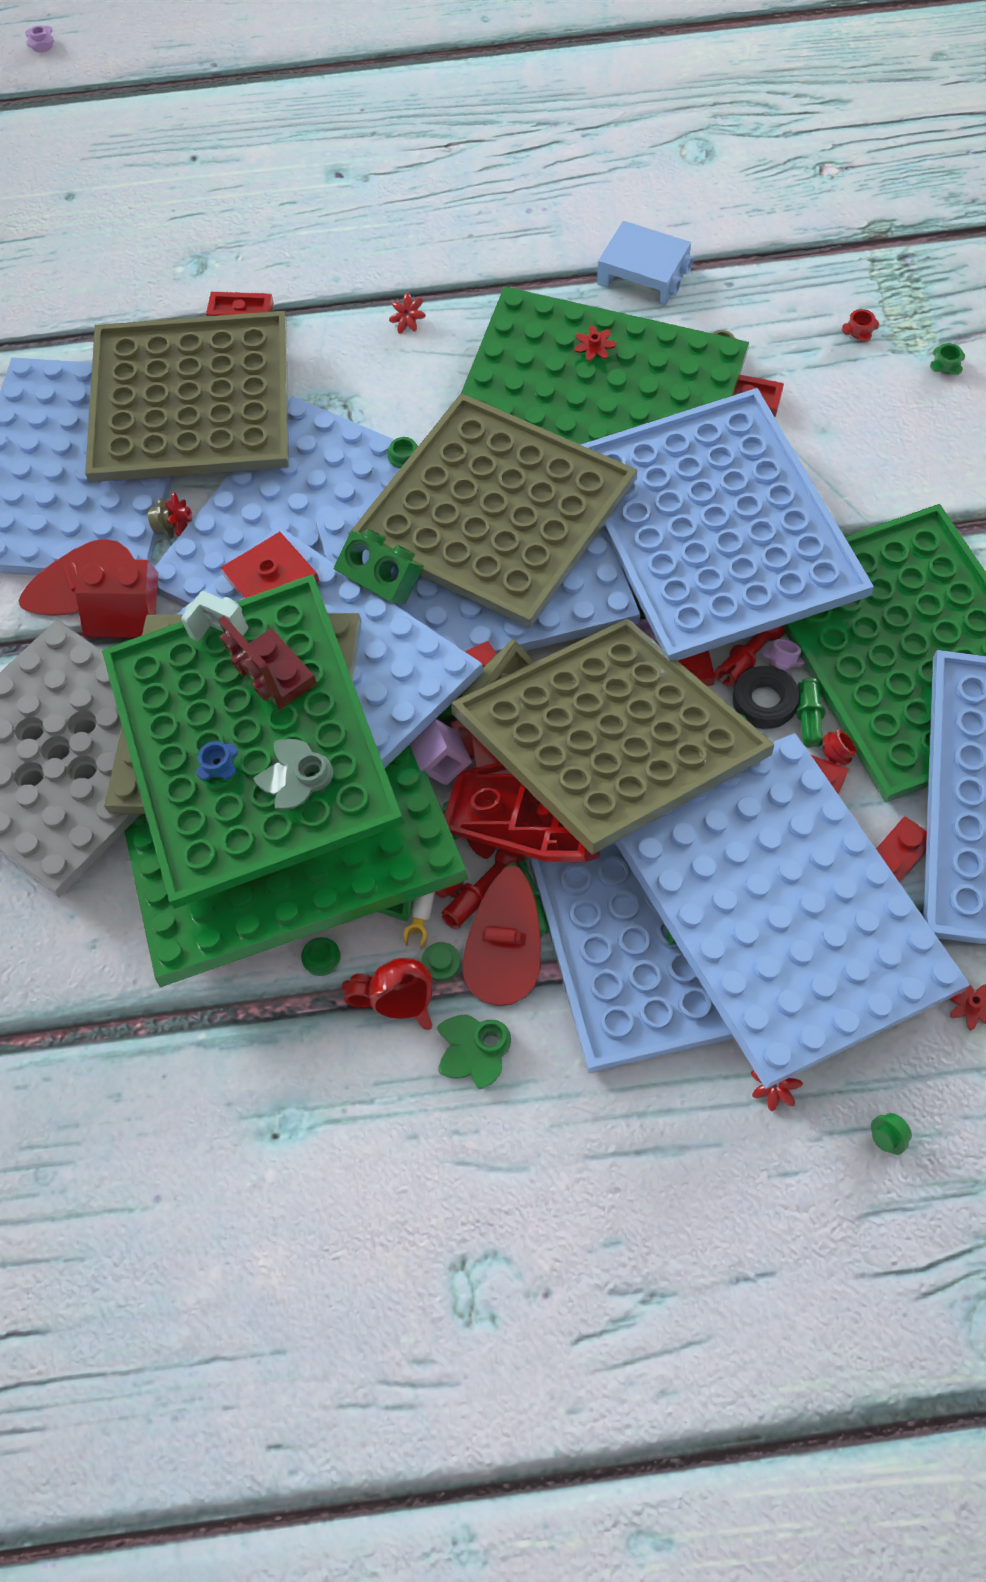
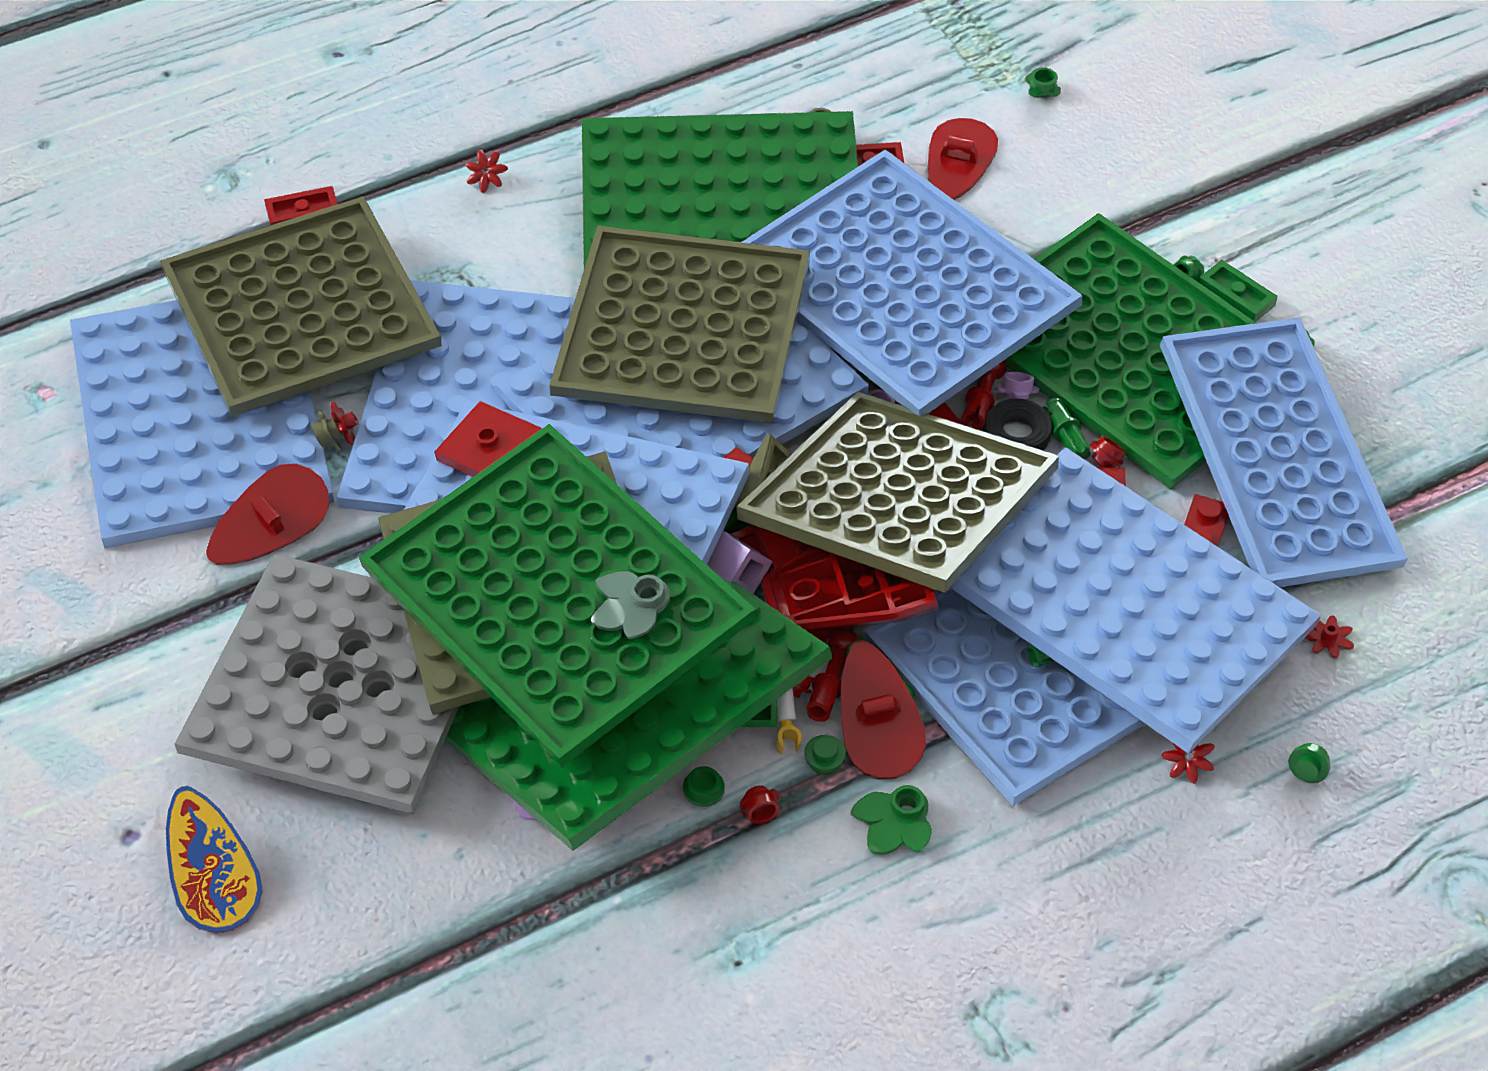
camera: 25 degrees left, 10 degrees down
red slope [75,559,158,639] -> none
light aqua bracket [181,590,248,641] -> none
blue plate [196,741,238,781] -> none
dark red bracket [218,615,317,710] -> none
green brick [333,528,424,604] -> none
red hair [369,958,433,1030] -> none
green plate [387,437,418,469] -> none
red plant [574,326,617,362] -> none
light blue panel [597,221,693,305] -> none
red plate [842,309,879,342] -> none
none -> red shield [928,118,998,200]

